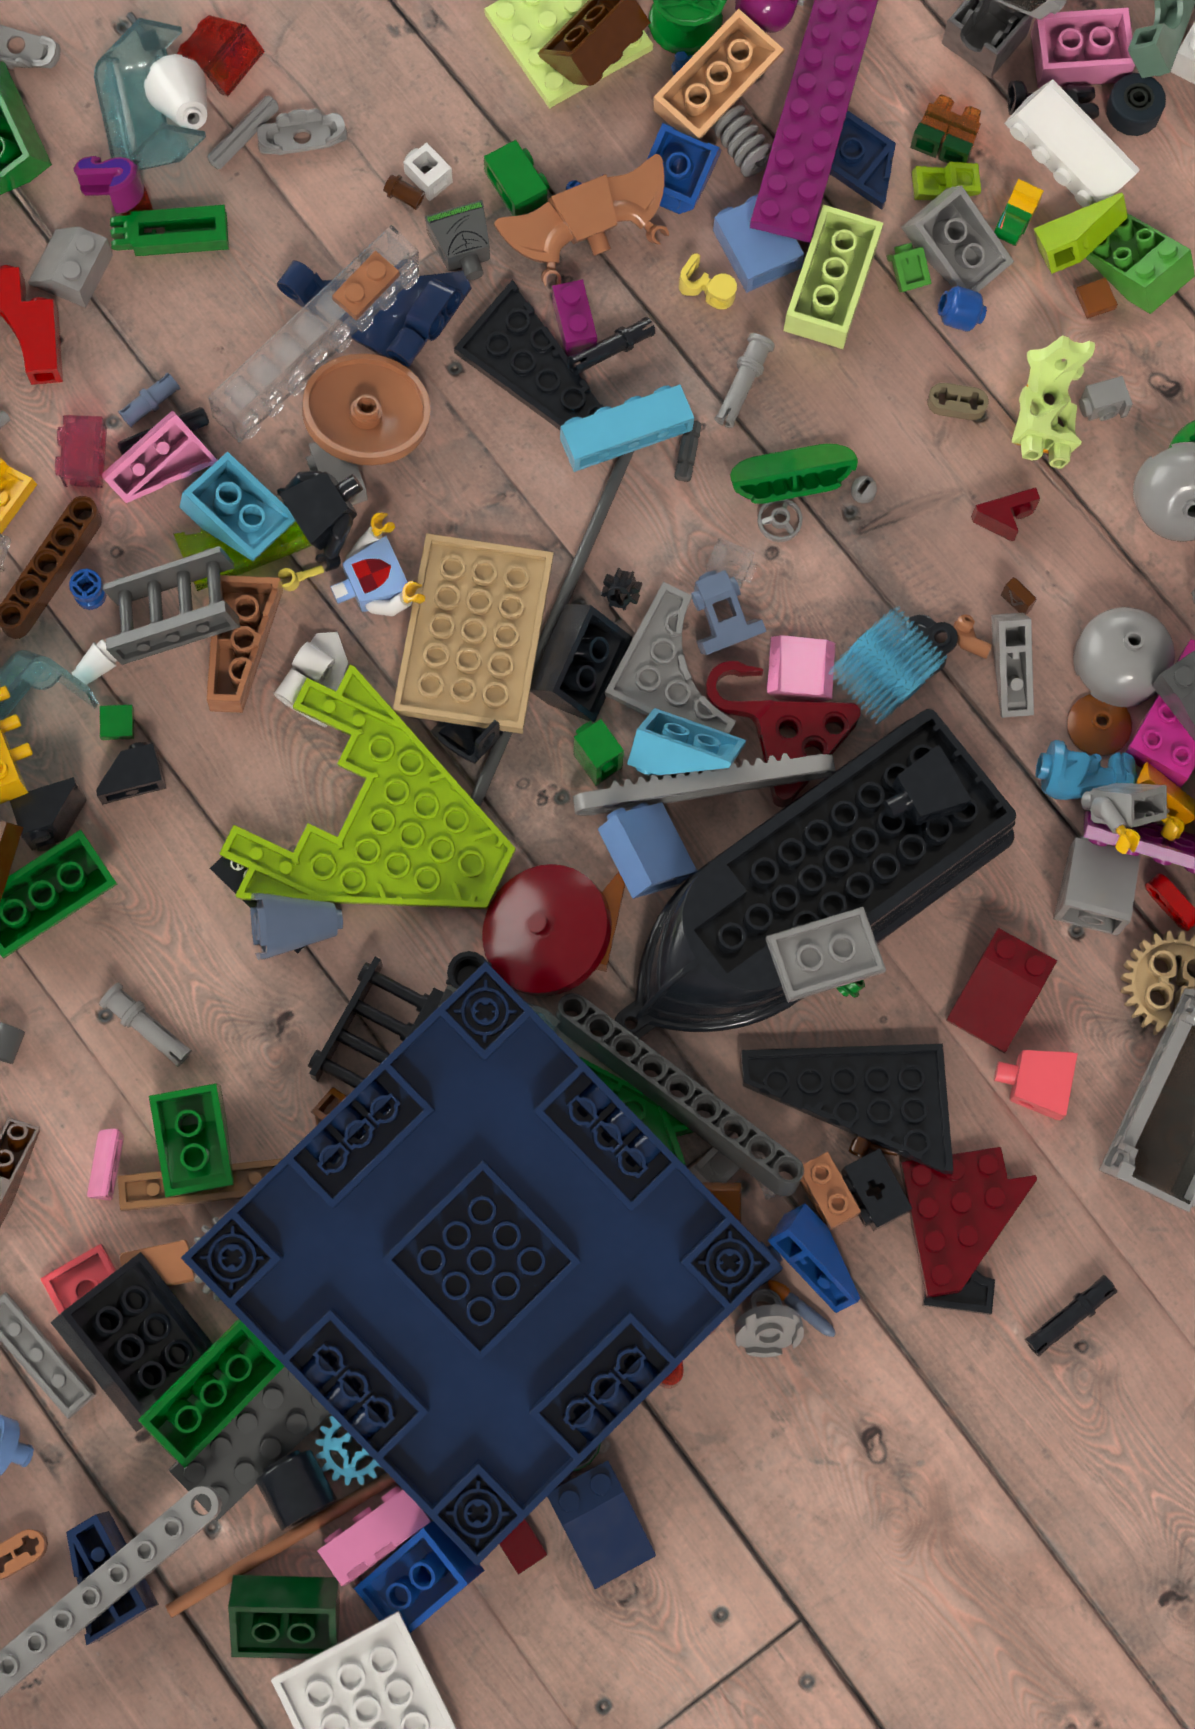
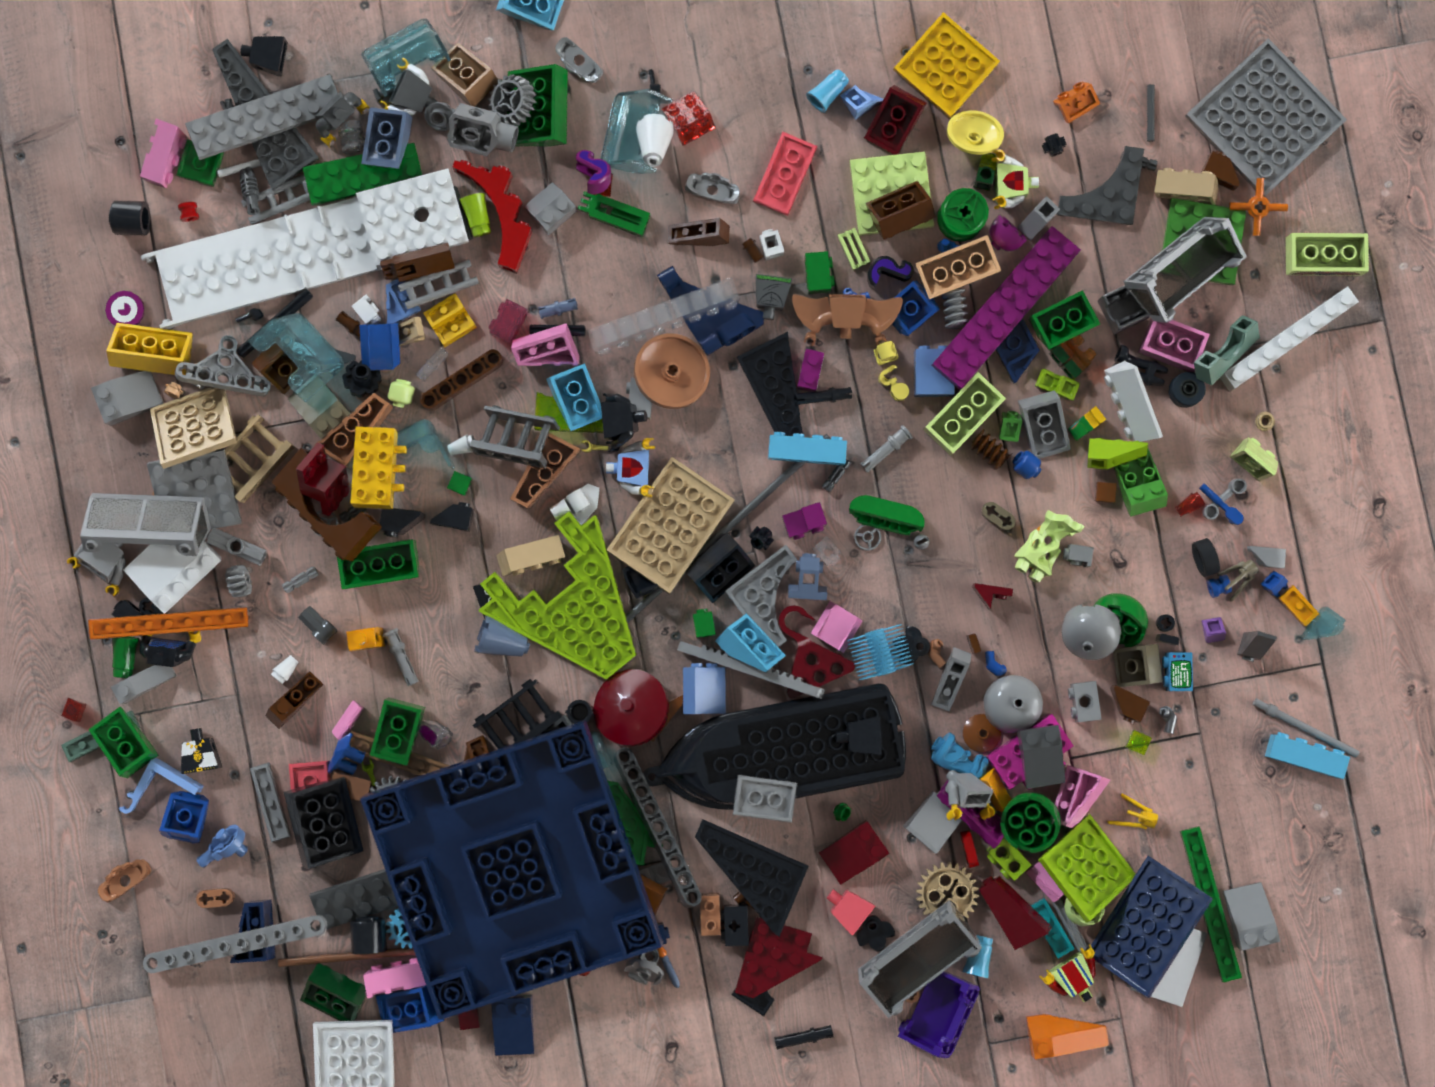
camera: 25 degrees right, 10 degrees up
blue wheel [69,569,107,610] -> none
green slope [138,1319,285,1468] -> none
light grey axle [207,95,279,169] -> none
nougat plate [332,250,400,321] -> none
blue slope [767,1203,860,1313] -> none
none -> blue connector [328,733,365,776]
none -> light orange torso [346,627,385,652]
none -> lime hand [361,758,376,786]
none -> clear rock [419,720,453,750]
none -> tan wedge [497,535,565,577]
none -> reddish brown slope [668,218,730,246]
none -> coral tile [753,132,817,216]
none -> magenta brick [782,502,827,540]
none -> green plate [833,803,851,821]
none -> yellowish green tile [837,227,870,270]
none -> black plate [857,915,895,952]
none -> black animal [867,256,914,290]
none -> light yellow leg [873,341,899,365]
none -> reddish brown piece [971,429,1013,470]
none -> blue arm [985,651,1007,676]
none -> green slope [1028,290,1100,350]

